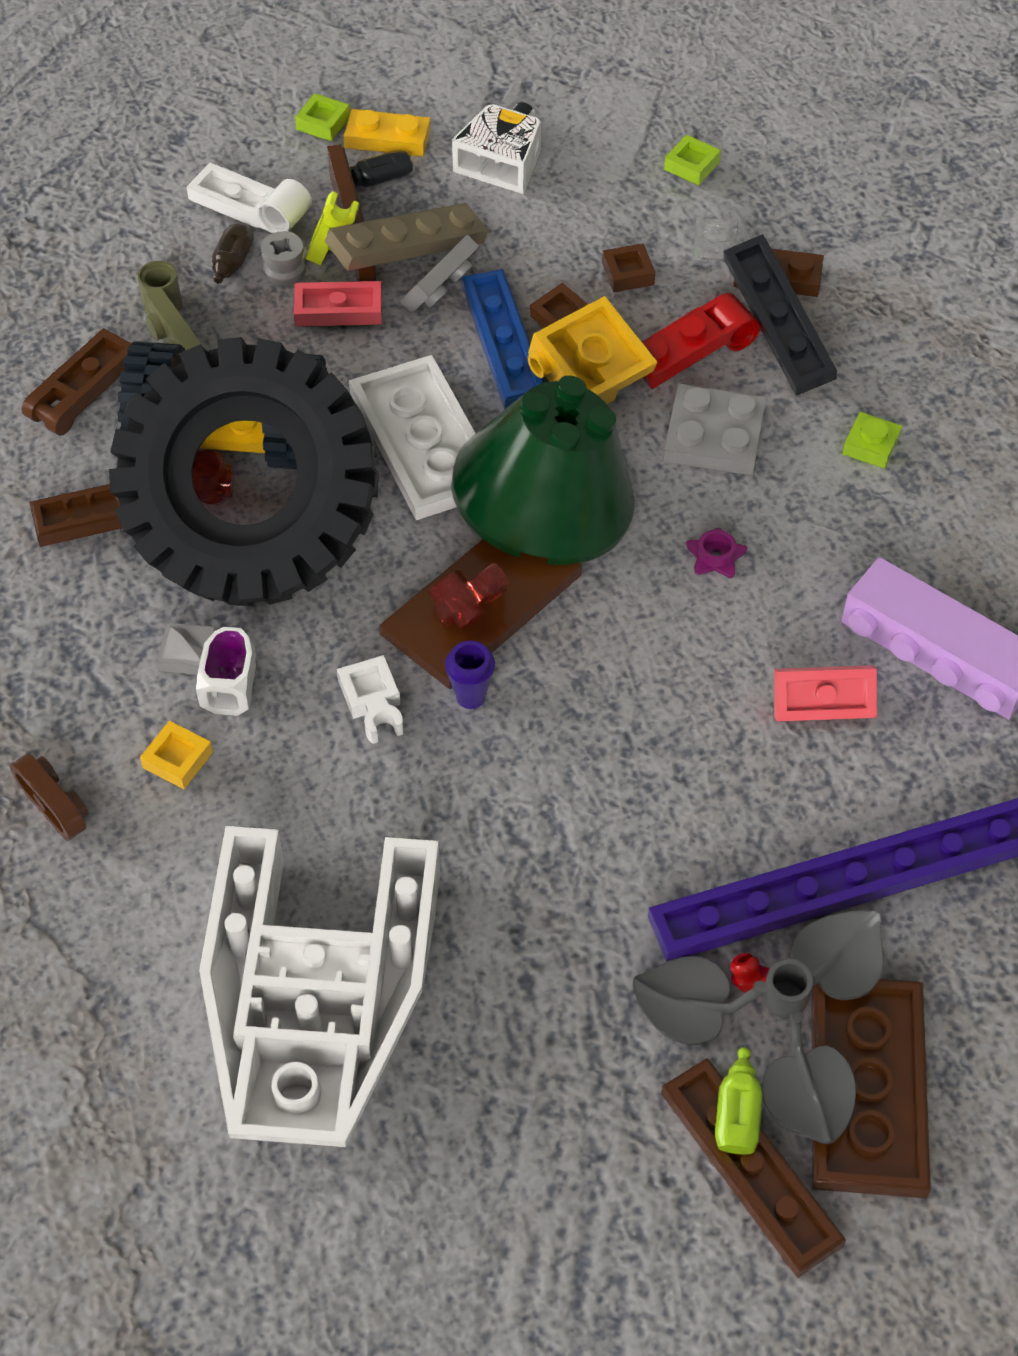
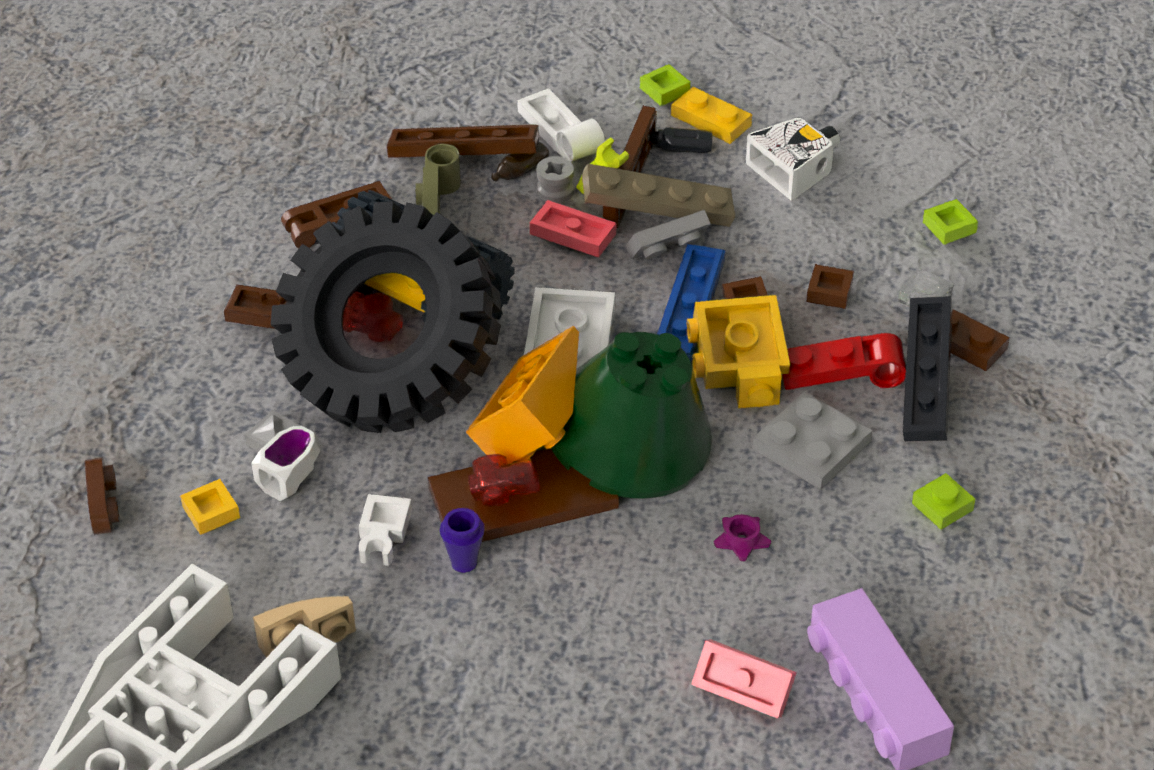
camera: 30 degrees right, 10 degrees down
none -> tan slope [253,596,356,658]
none -> reddish brown tile [387,124,540,158]
none -> light orange slope [466,326,579,469]
none -> yellow plate [736,364,782,409]

